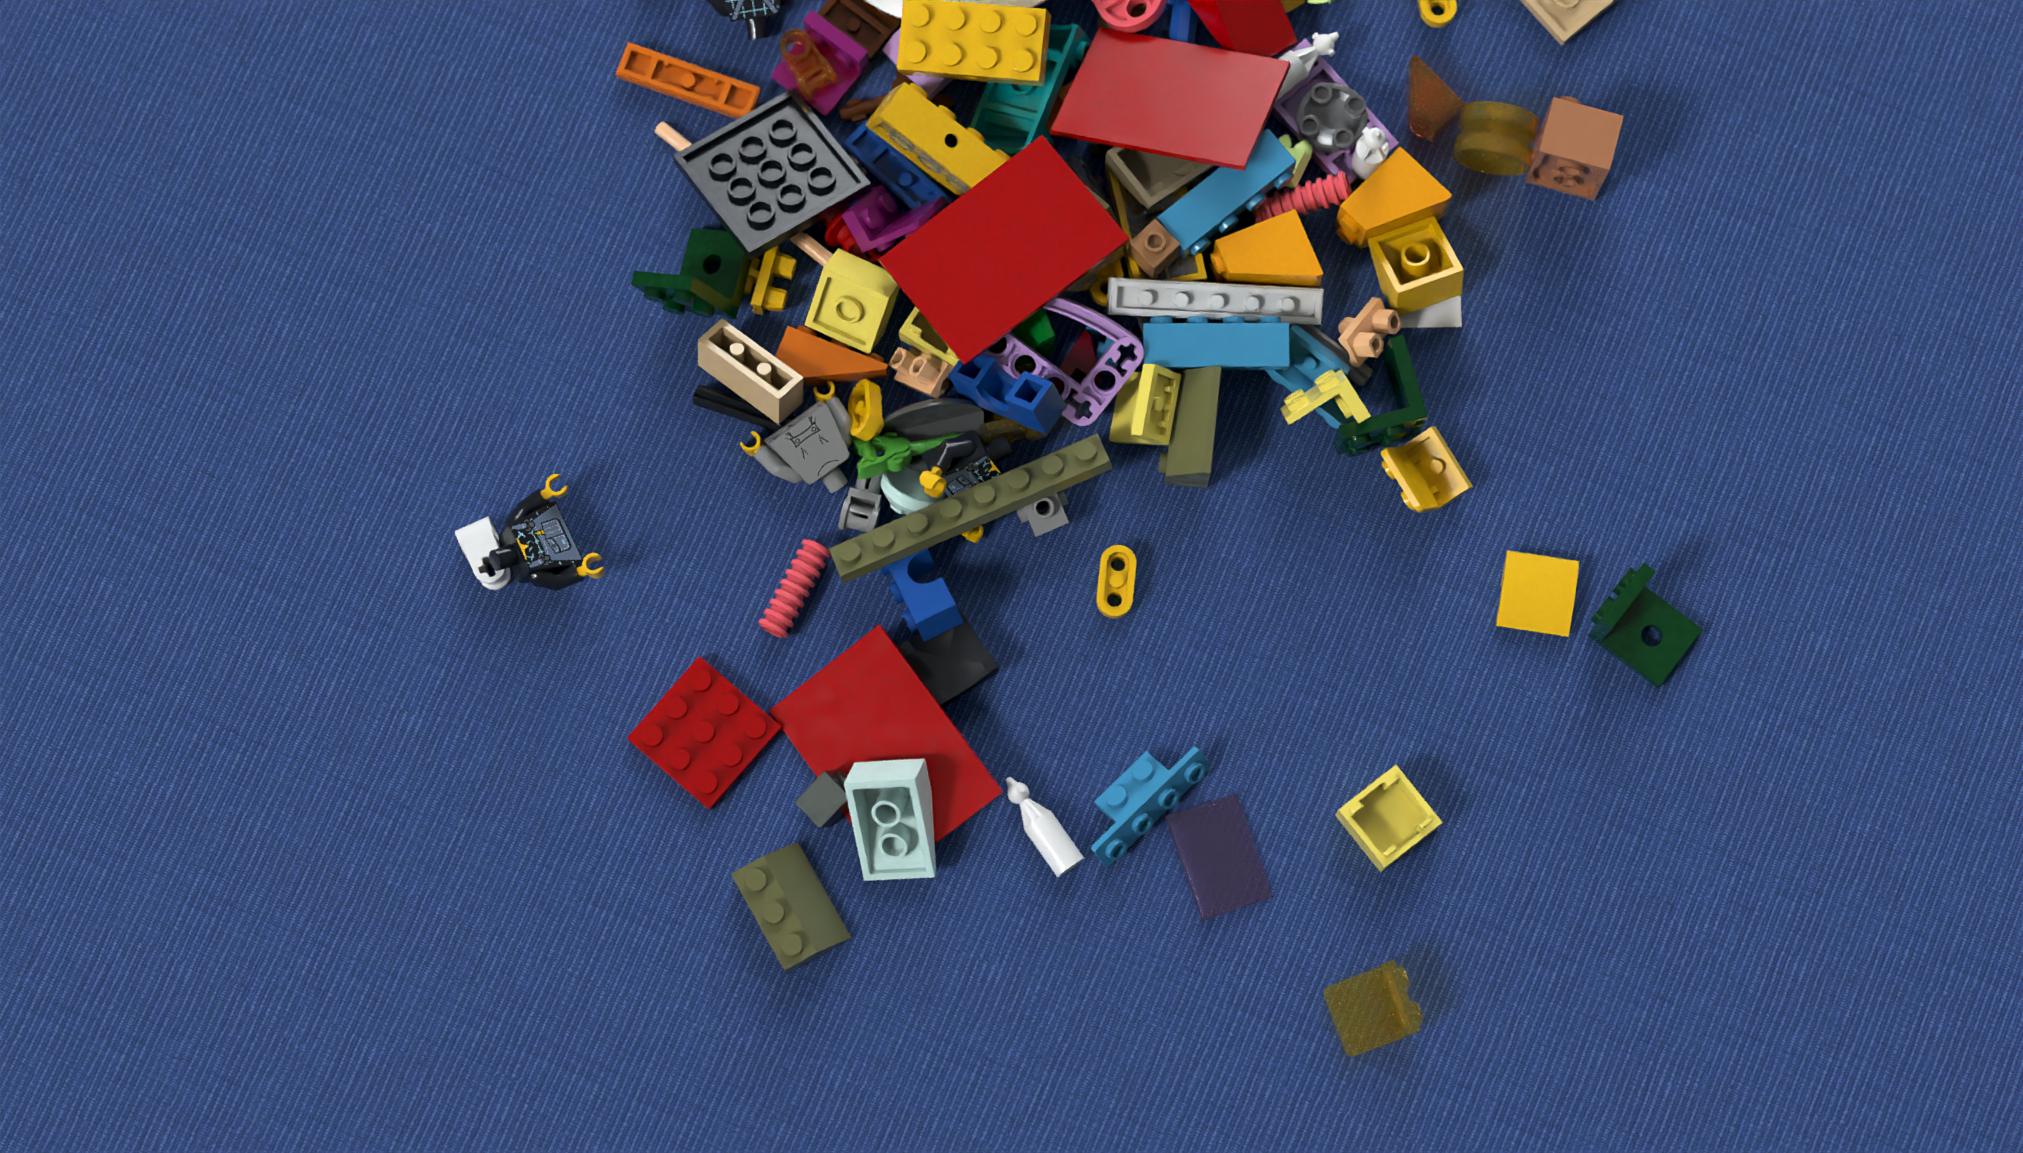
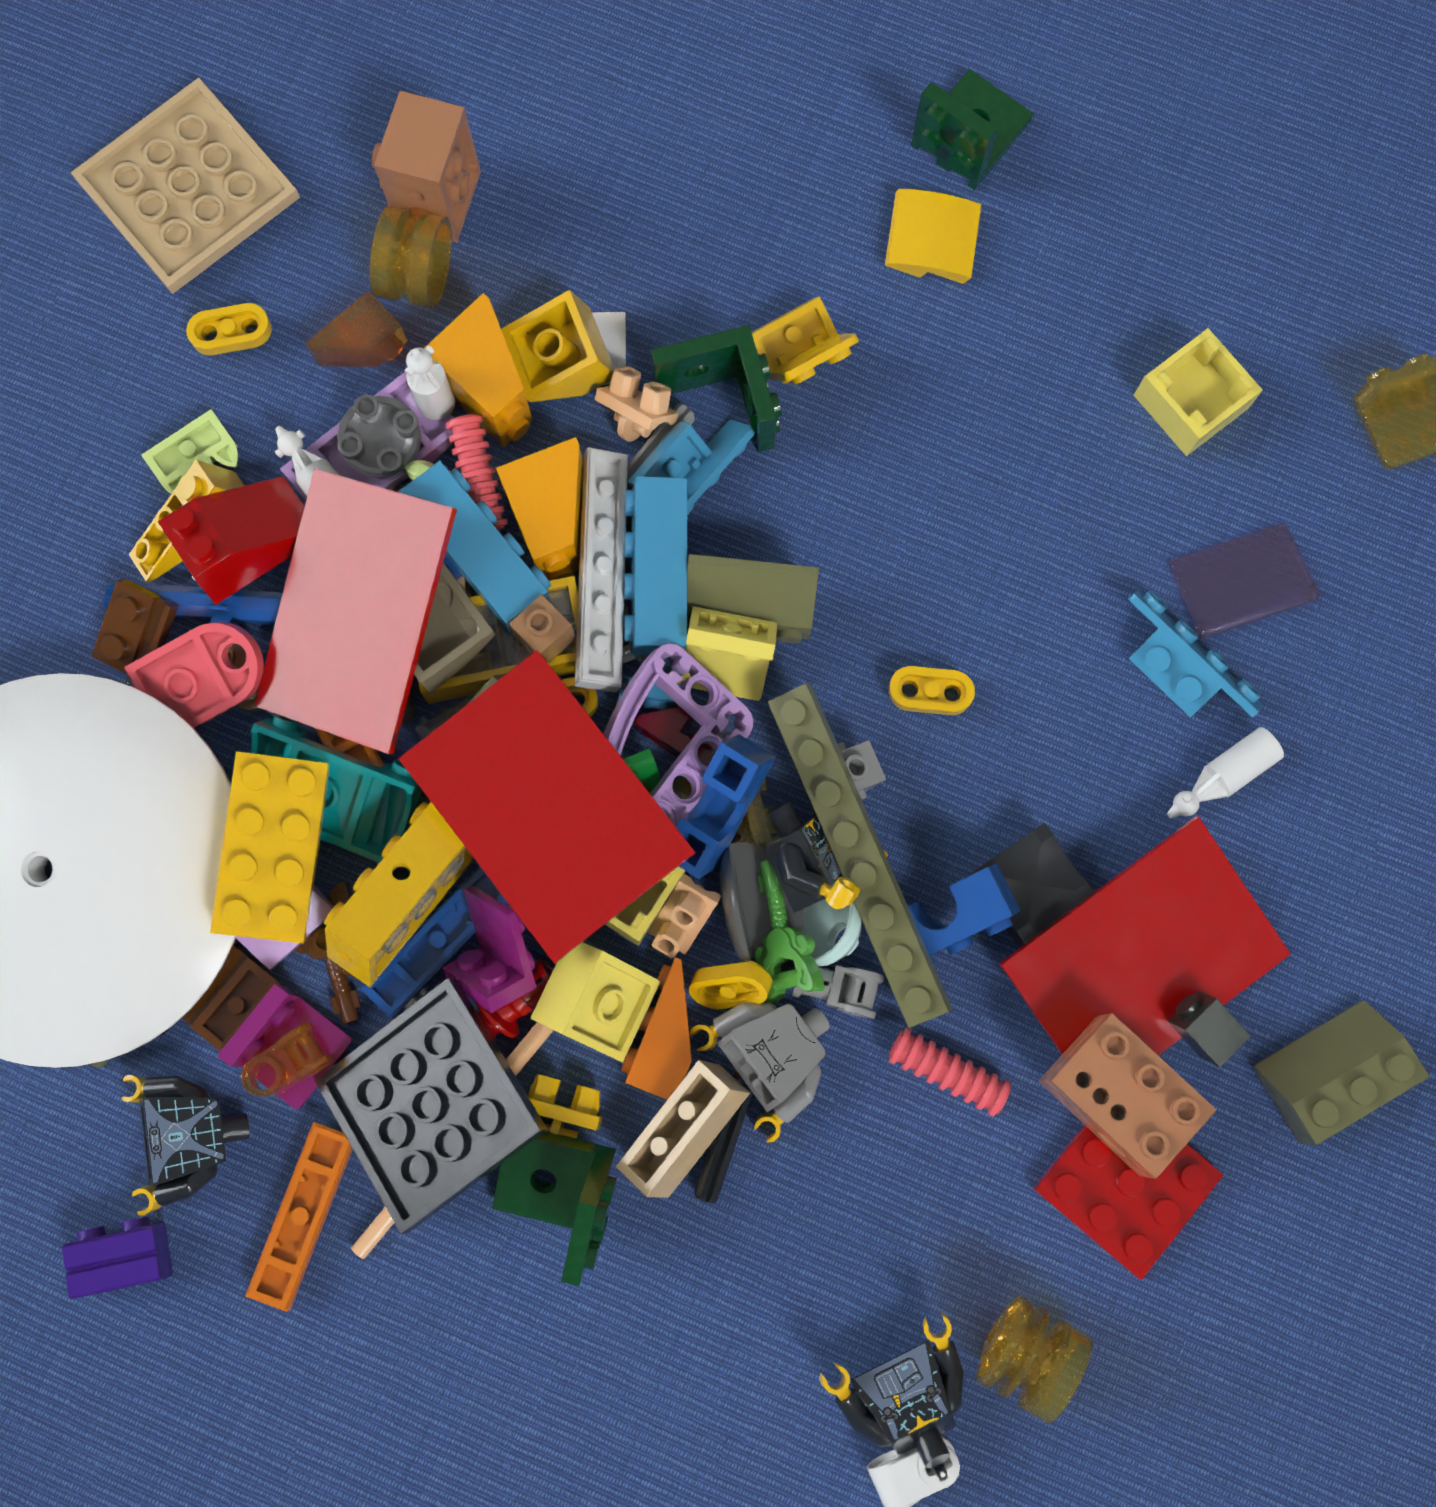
camera: 90 degrees left, 0 degrees up
light aqua slope [844,758,936,881] -> none
light yellow bracket [1280,369,1371,425] -> none
none -> clear yellow wheel [975,1295,1093,1424]
none -> nougat piece [1038,1013,1217,1179]

